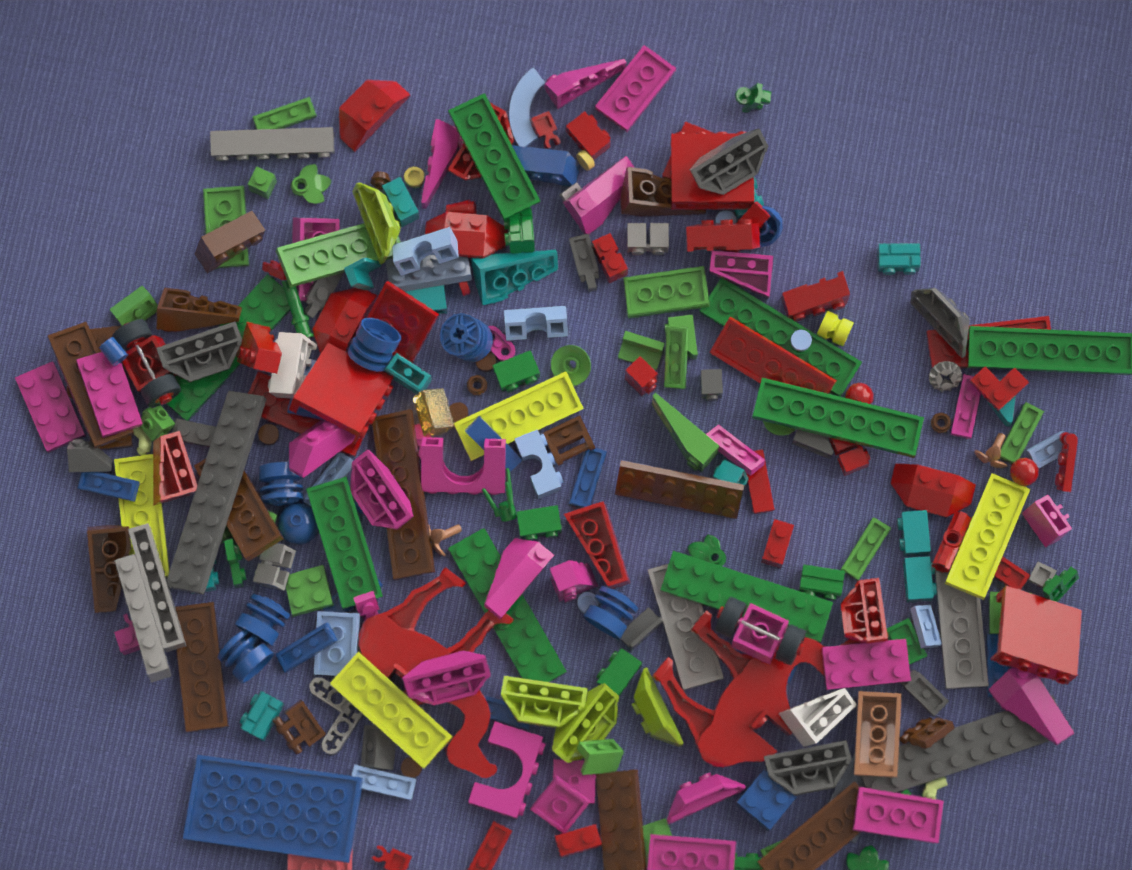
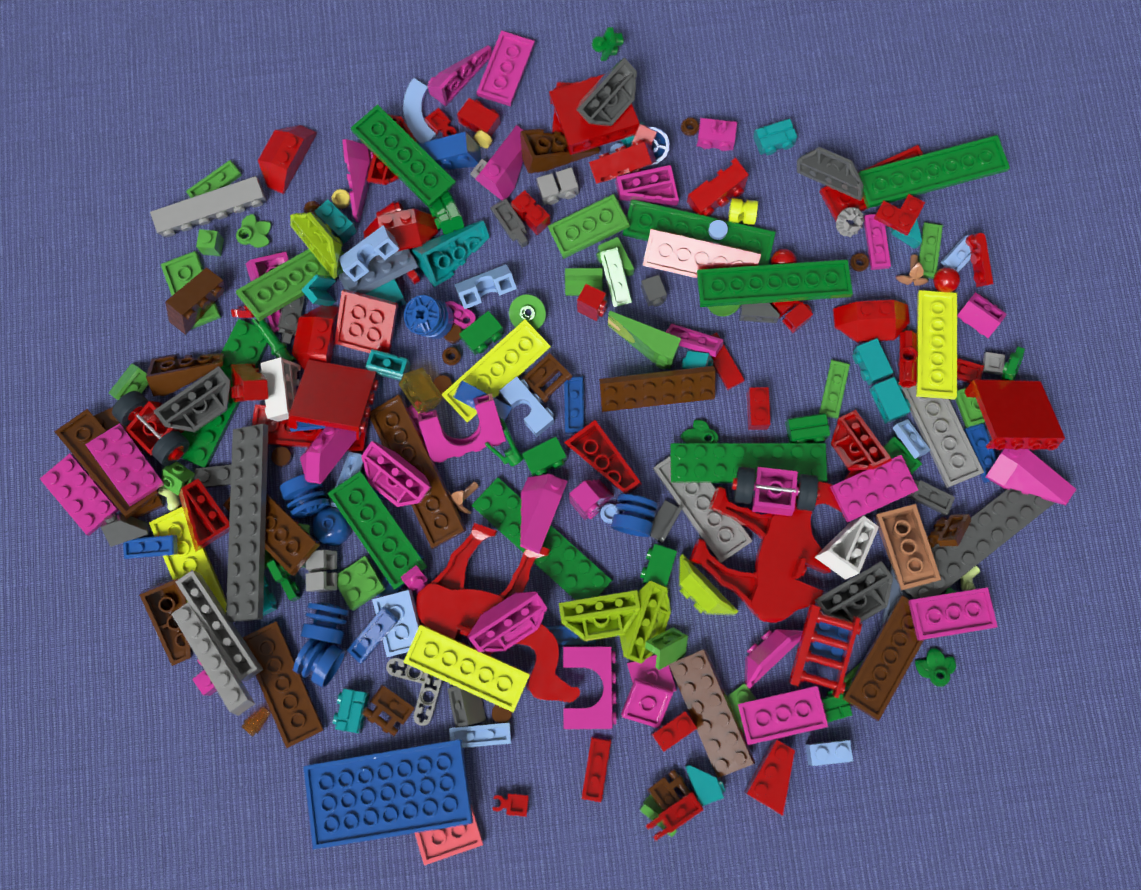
camera: 15 degrees left, 0 degrees up
blue piece [99,337,128,366] -> none
blue wheel [348,318,401,372] -> none
none -> clear orange cone [241,706,271,737]
none -> reddish brown plate [681,118,699,136]
none -> dark pink brick [697,118,737,151]
none -> red fence [789,603,862,698]

